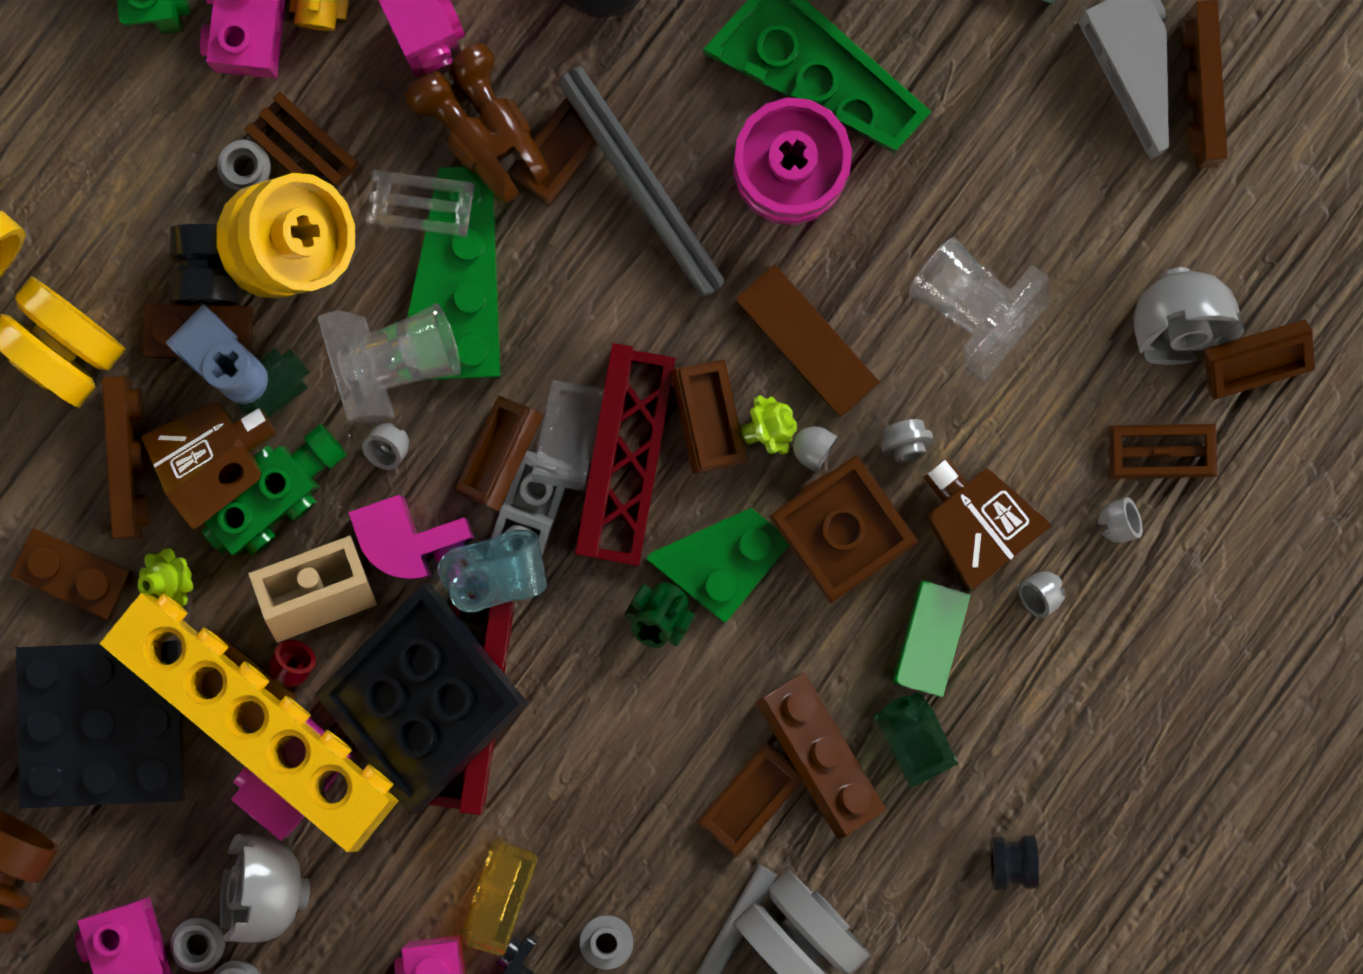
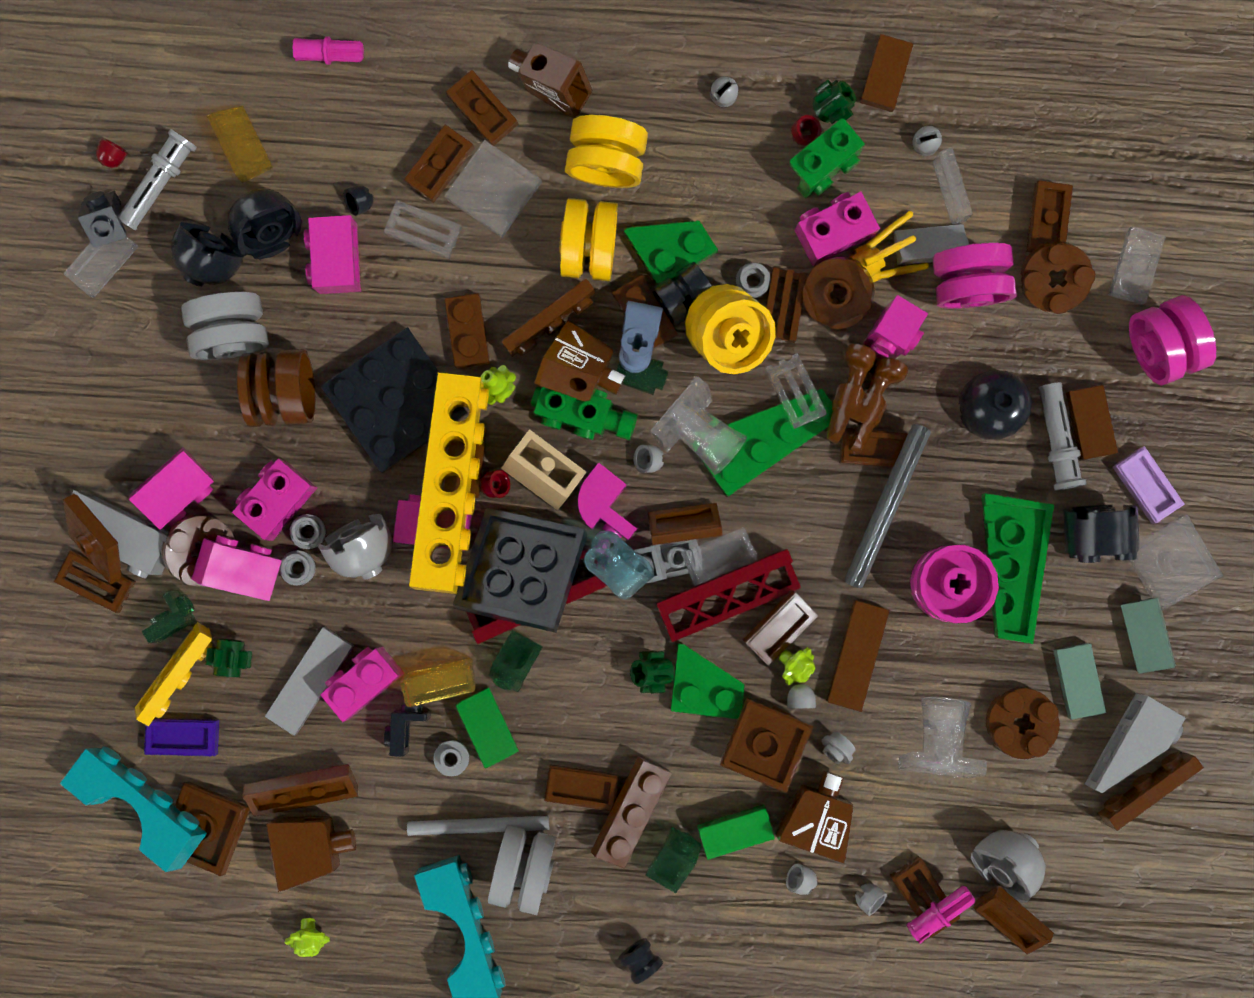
camera: 60 degrees right, 0 degrees up
none -> green slope [455,687,519,769]
none -> clear green bracket [488,630,543,692]
none -> green wing [624,221,718,285]
none -> reddish brown plate [802,257,875,329]
none -> dark pink axle [906,886,975,944]
none -> reddish brown plate [986,687,1060,759]
none -> sand green tile [1053,643,1106,720]

